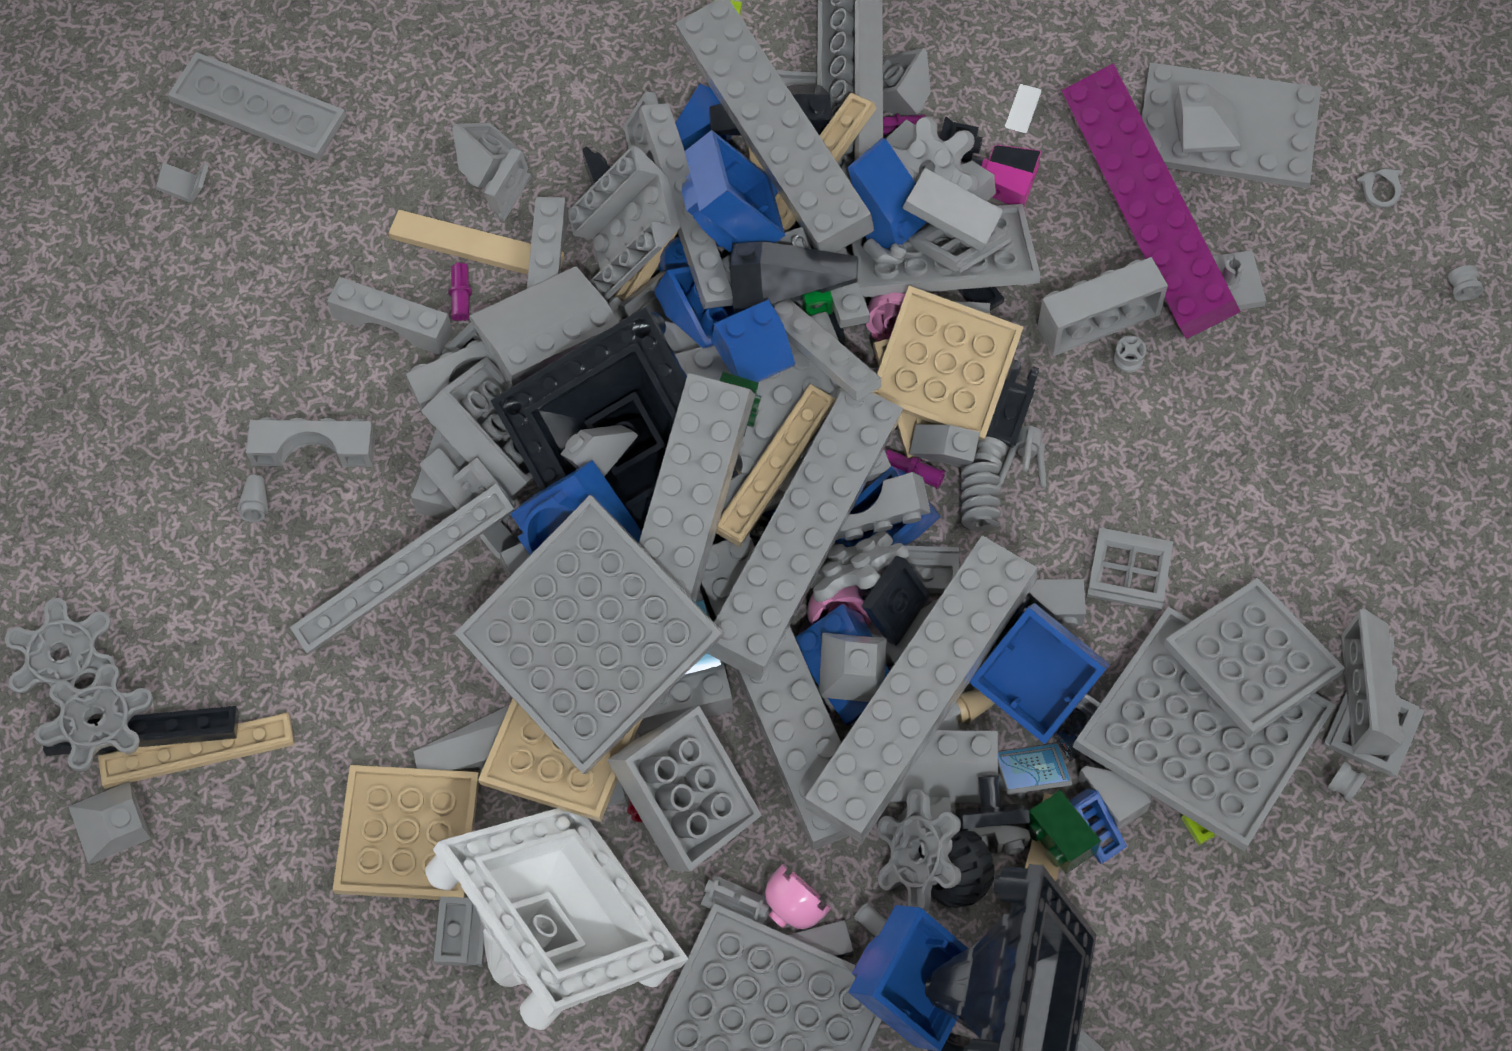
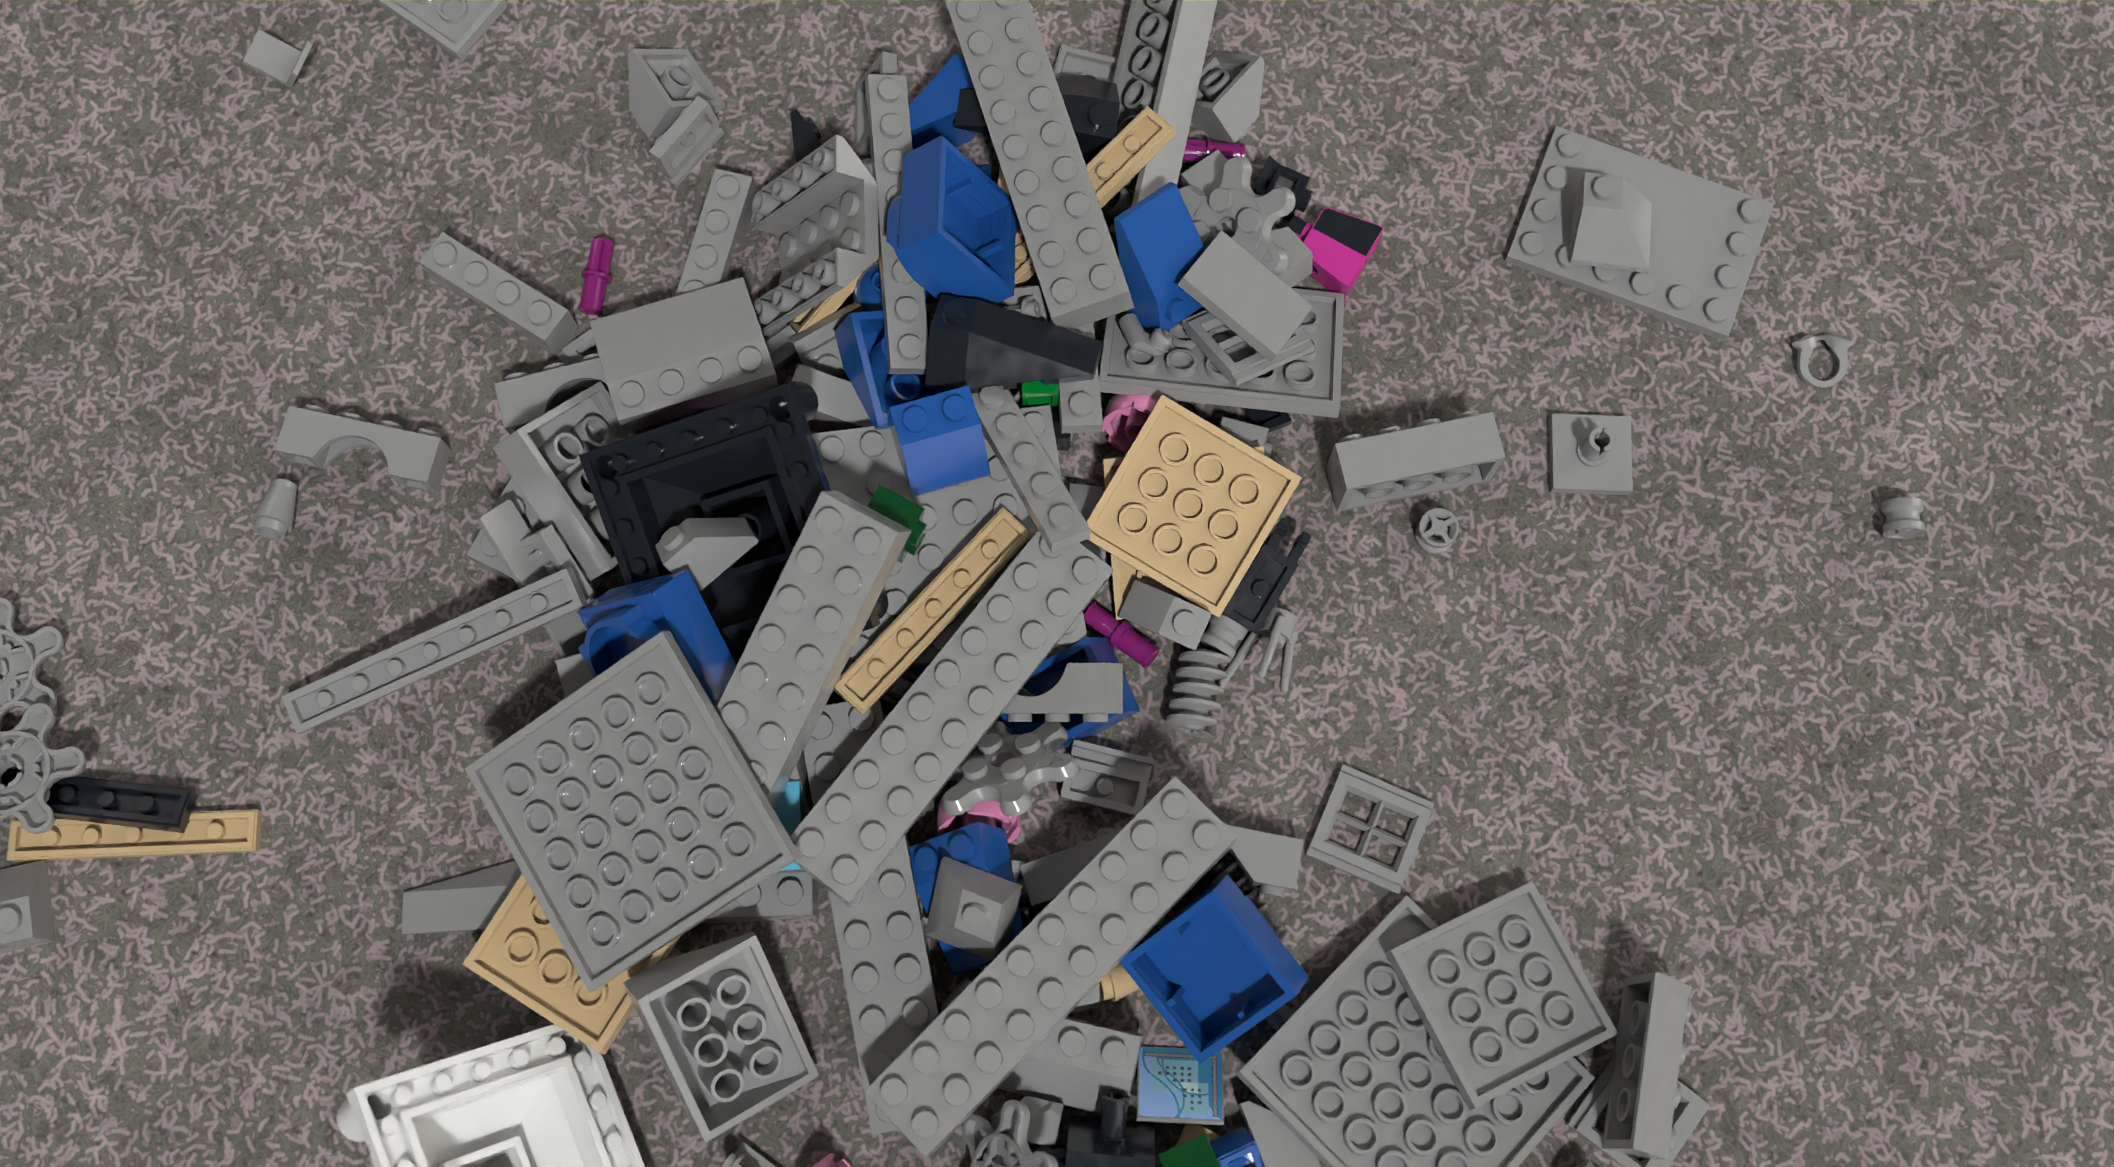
camera: 10 degrees right, 10 degrees up
tan plate [333,765,480,900] -> none
tan tile [388,210,565,275] -> none
black tile [861,556,931,645] -> none
white sticker [1005,84,1041,133] -> none
black tile [1053,728,1080,762] -> none
magenta brick [1061,63,1241,339] -> none

